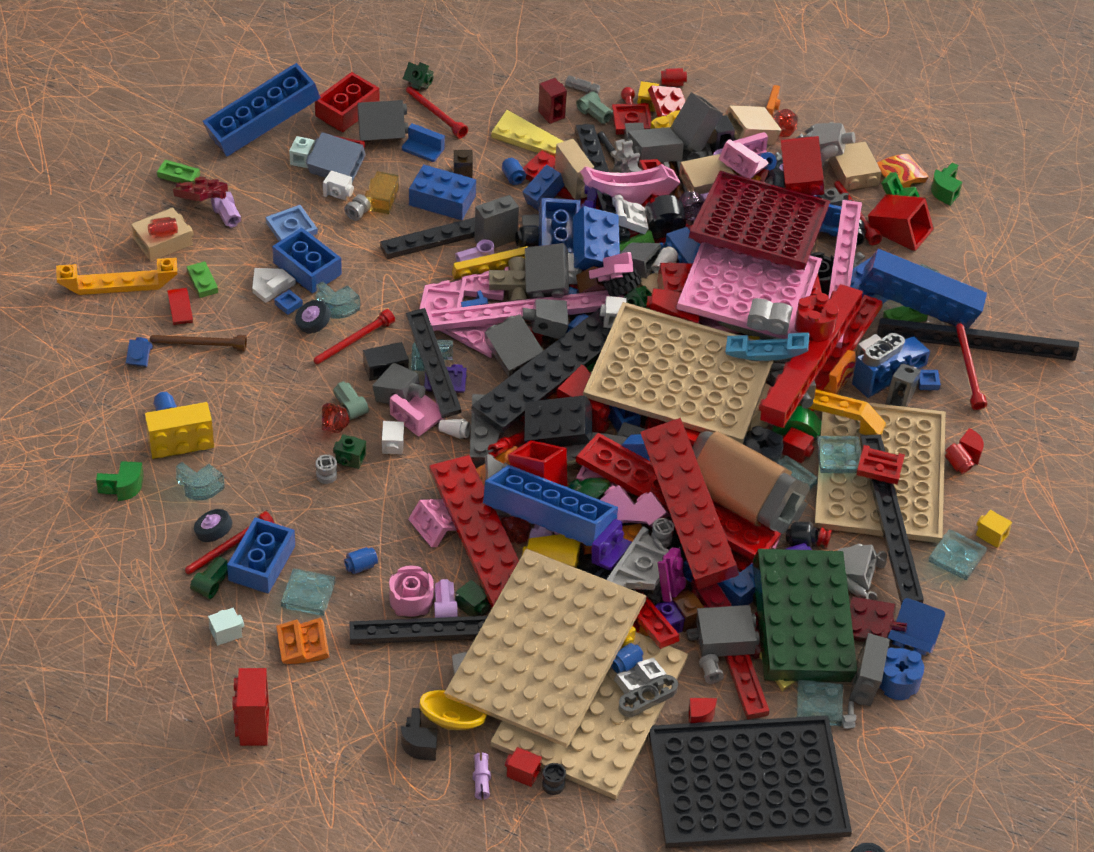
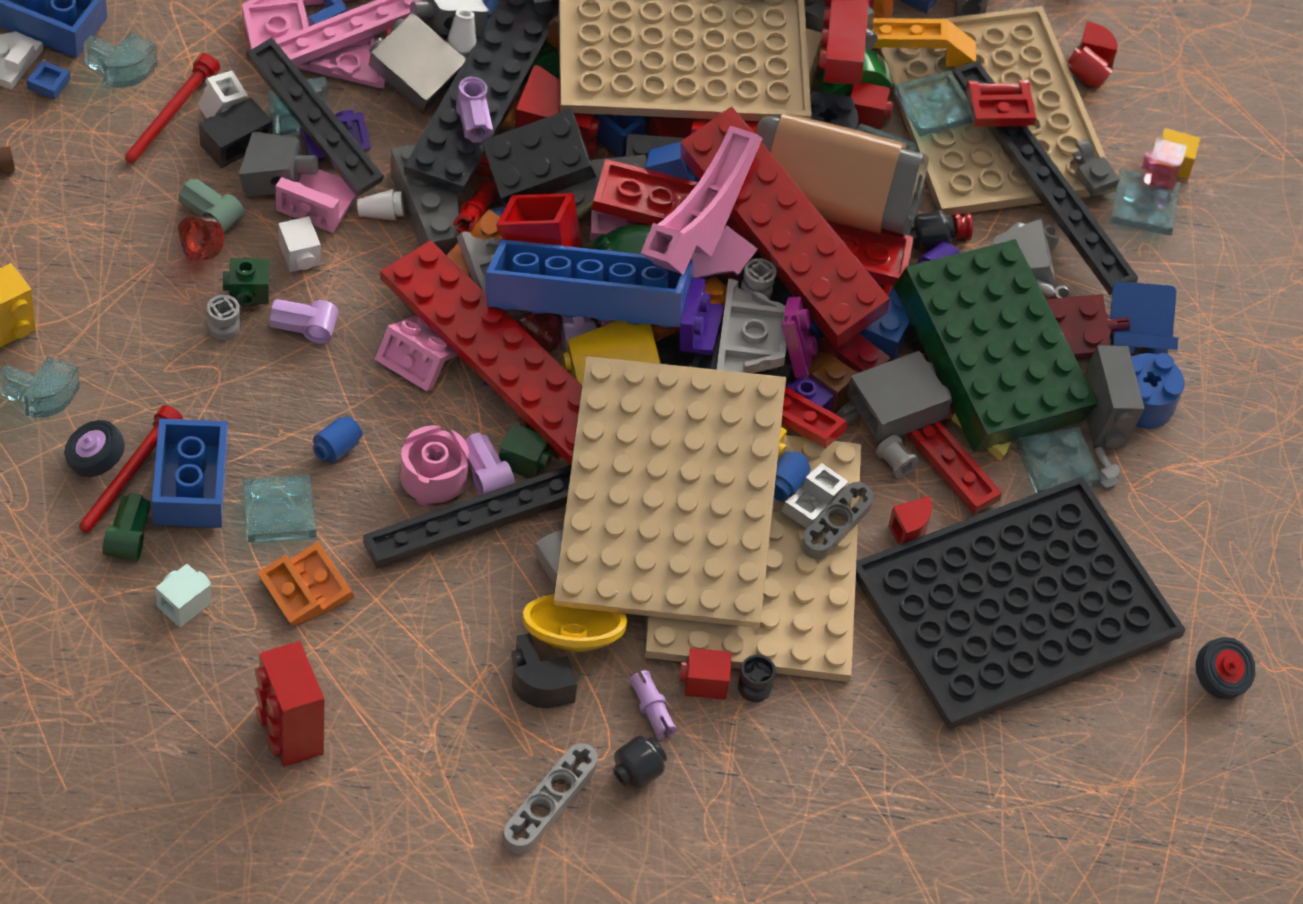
camera: 25 degrees left, 5 degrees up
black wheel [295,300,331,334] -> none
none -> white brick [197,71,248,119]
none -> lavender piece [270,299,339,344]
none -> white cone [447,9,476,58]
none -> lavender piece [456,77,493,143]
none -> light grey beam [503,743,598,855]
none -> black head [612,736,667,789]
none -> bright pink arch [641,126,762,275]
none -> dark grey plate [1072,139,1120,196]
none -> clear pink brick [1141,138,1187,191]

